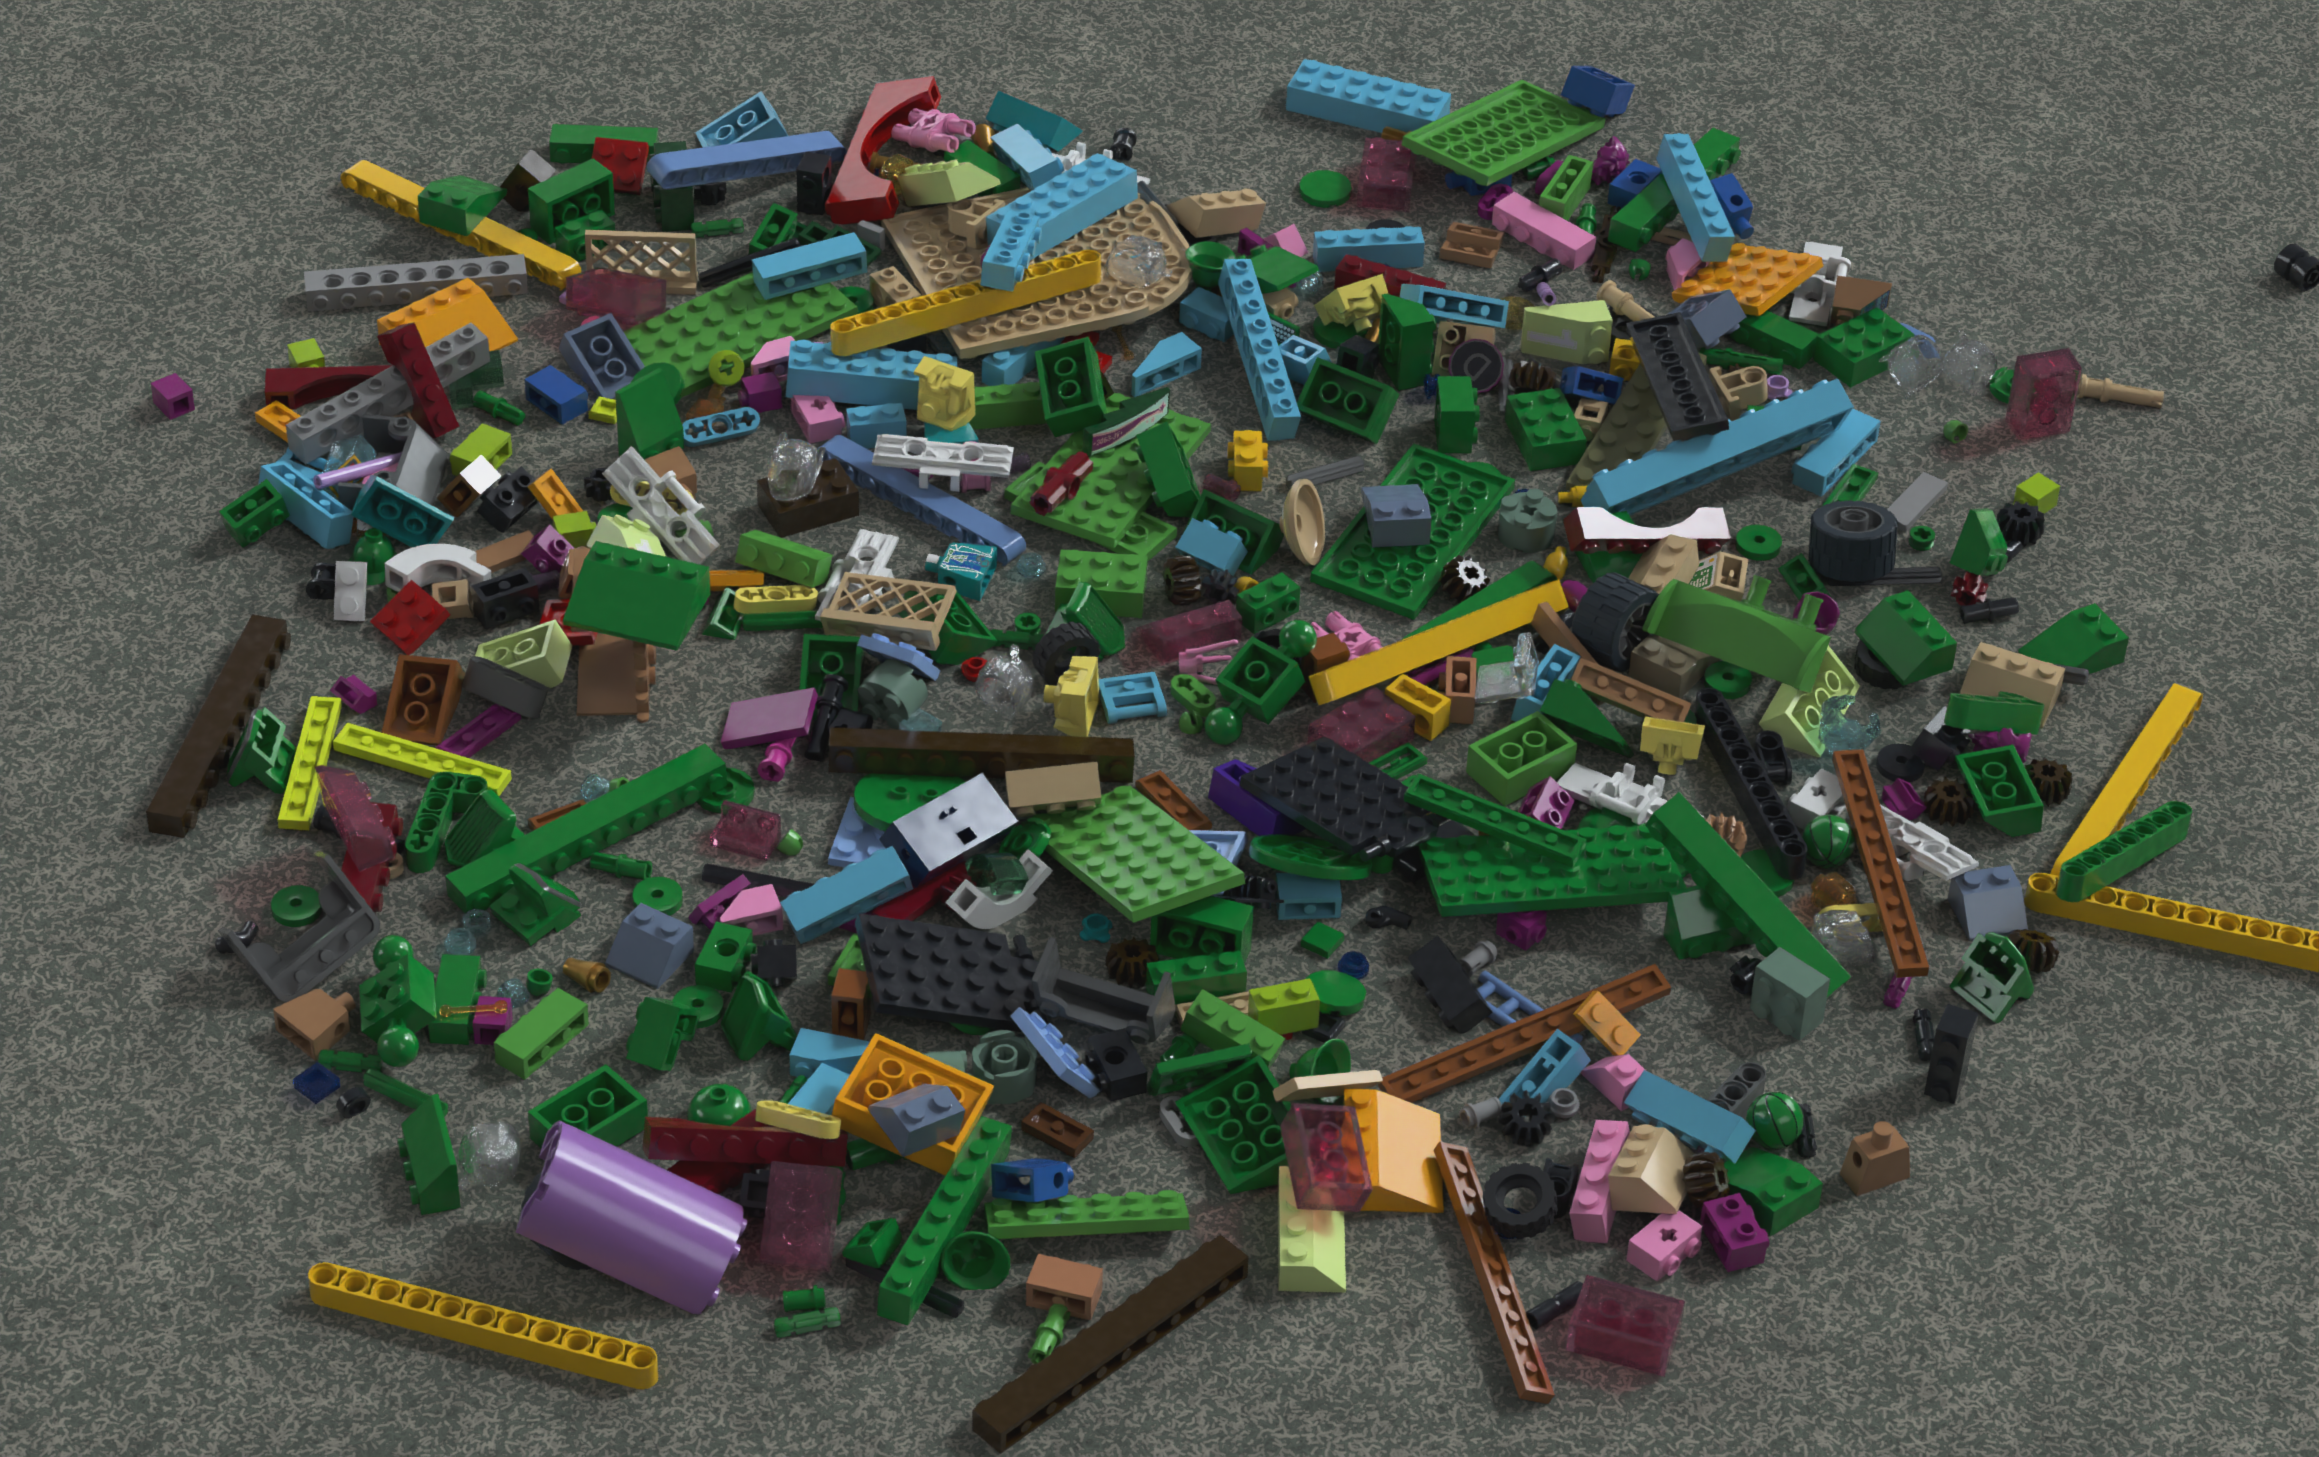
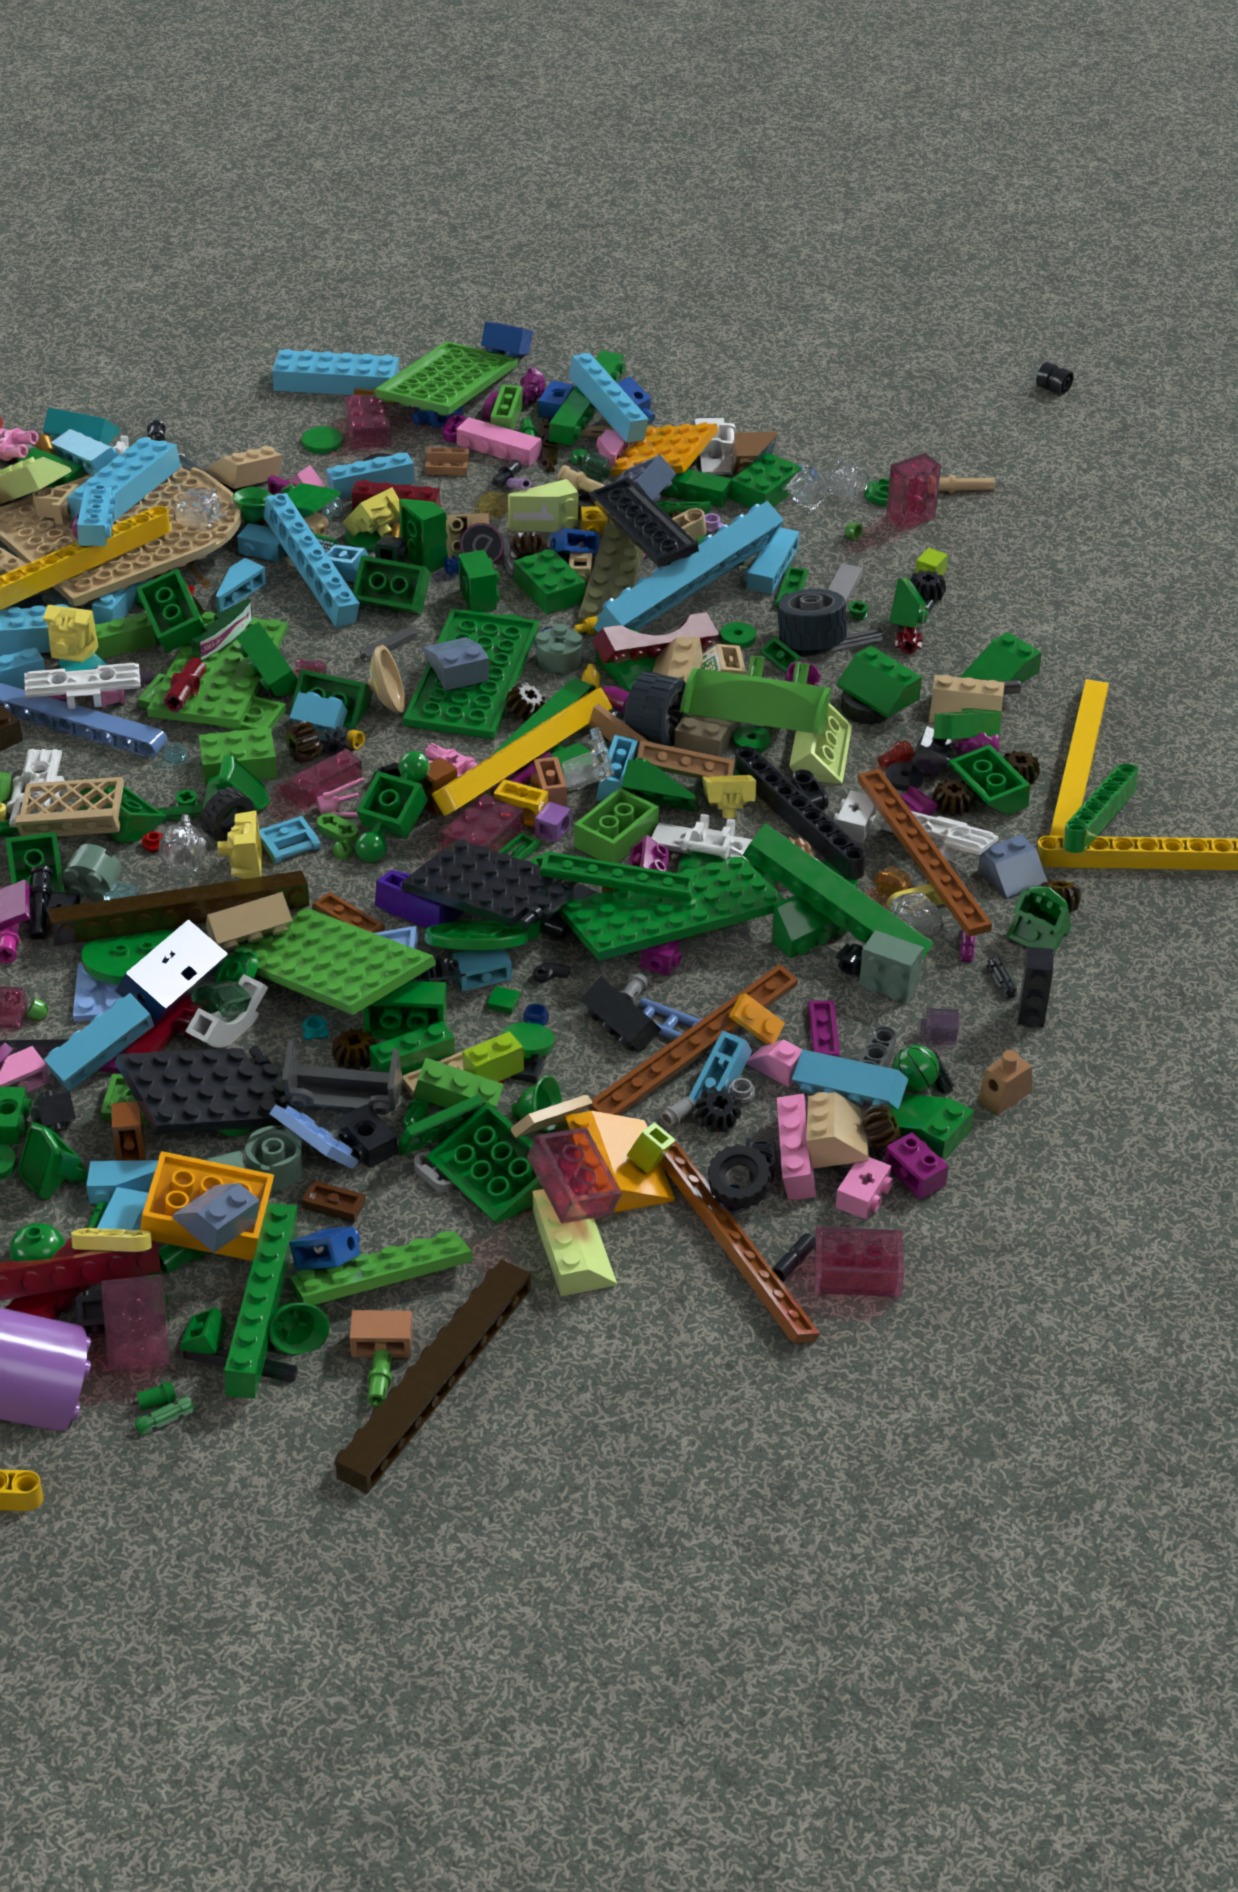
camera: 15 degrees left, 0 degrees up
light blue plate [857,633,940,681] -> none
teal torso [925,542,997,601] -> none
yellow brick [1227,430,1268,491] -> none
green brick [1236,572,1300,634] -> none
medium azure brick [1400,284,1509,328] -> none
green pin [1522,156,1555,181] -> none
green piece [1802,815,1856,869] -> none
clear light blue helmet [1818,695,1881,754] -> none
black axle [1959,597,2019,624] -> none
none -> medium lavender brick [535,801,571,843]
none -> clear green head [579,452,612,482]
none -> lime brick [626,1122,676,1173]
none -> magenta tile [808,1001,840,1057]
none -> clear red cone [877,740,914,769]
none -> clear purple brick [920,1008,959,1046]

